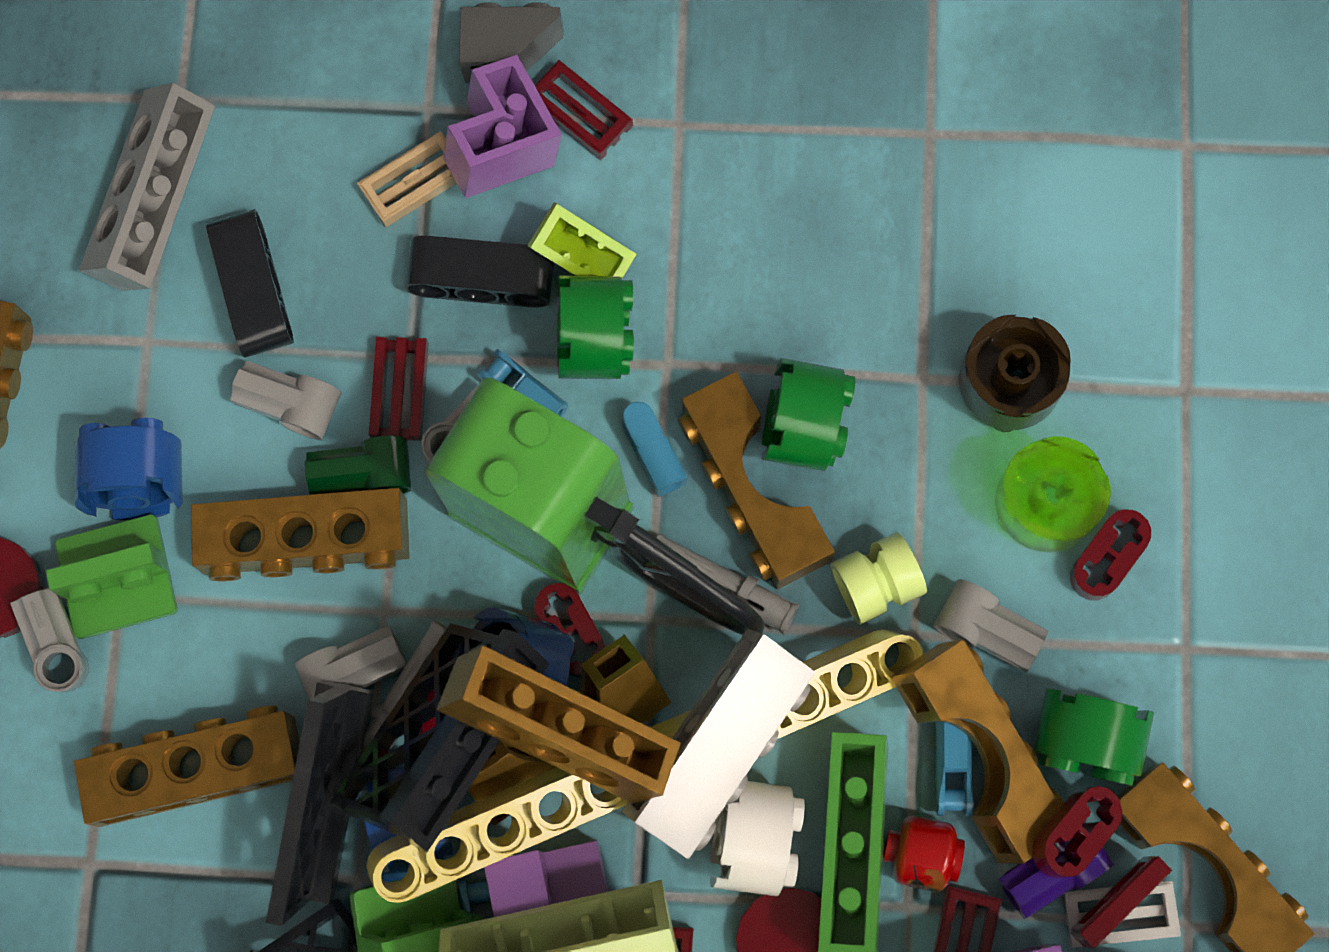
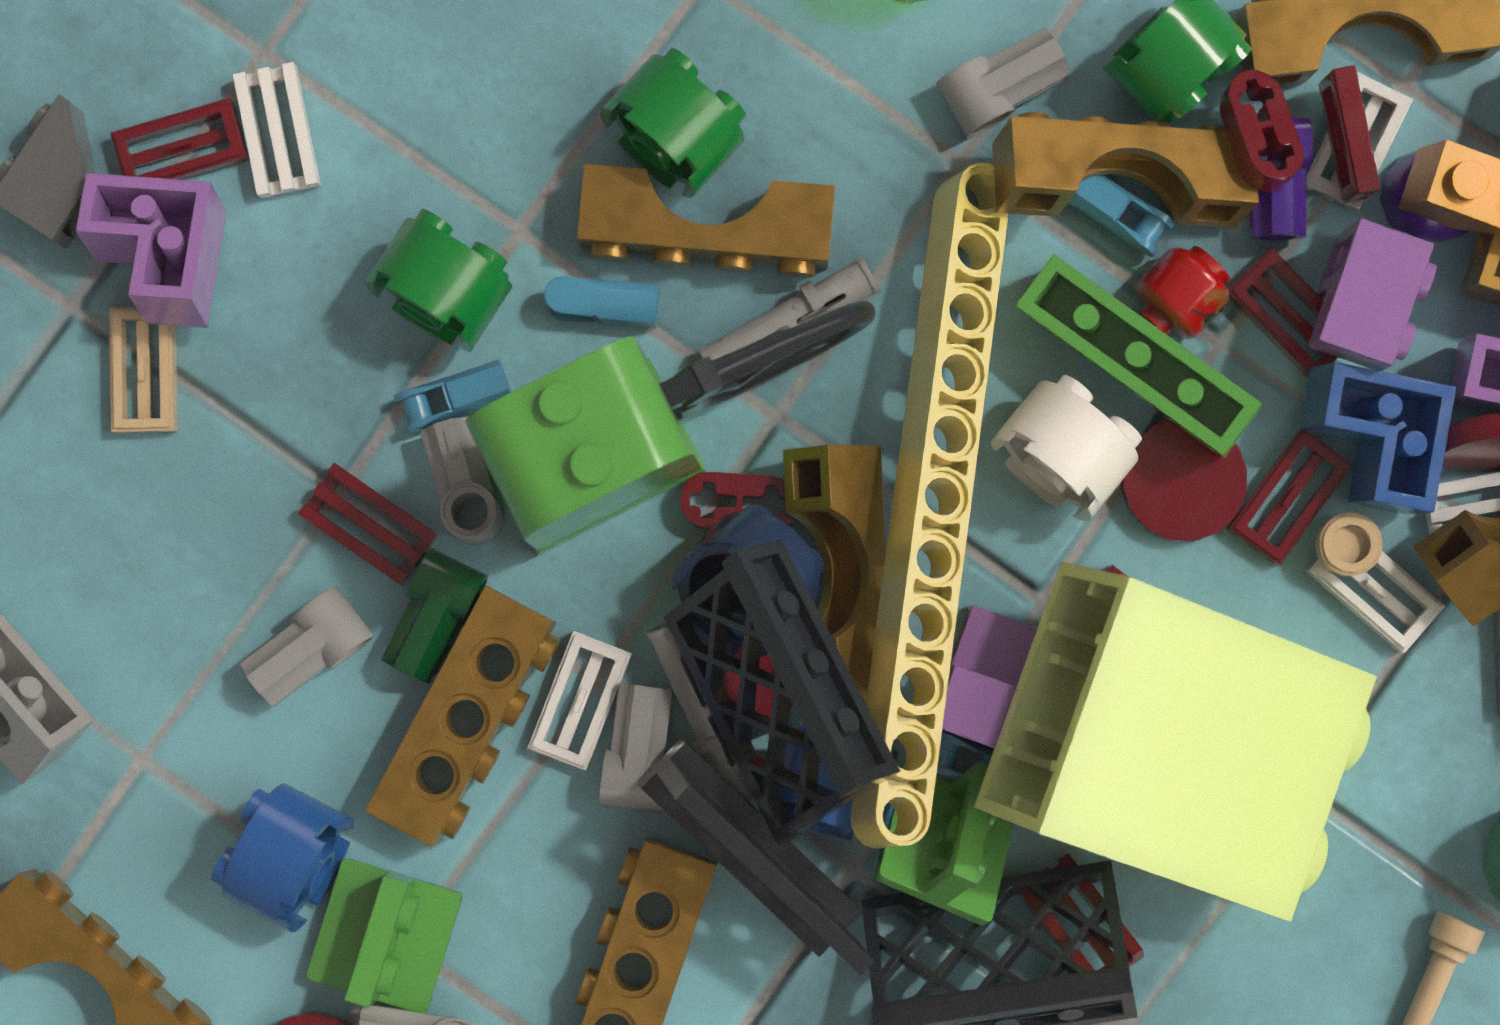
camera: 60 degrees left, 10 degrees up
black beam [206,209,294,358] -> none
black beam [405,236,554,308] -> none
pearl gold brick [437,646,681,803] -> none
lime slope [528,202,637,278] -> none
brick [621,628,816,859] -> none
yellowish green wheel [830,532,927,625] -> none
none -> white tile [233,62,321,199]
none -> white tile [528,631,633,771]

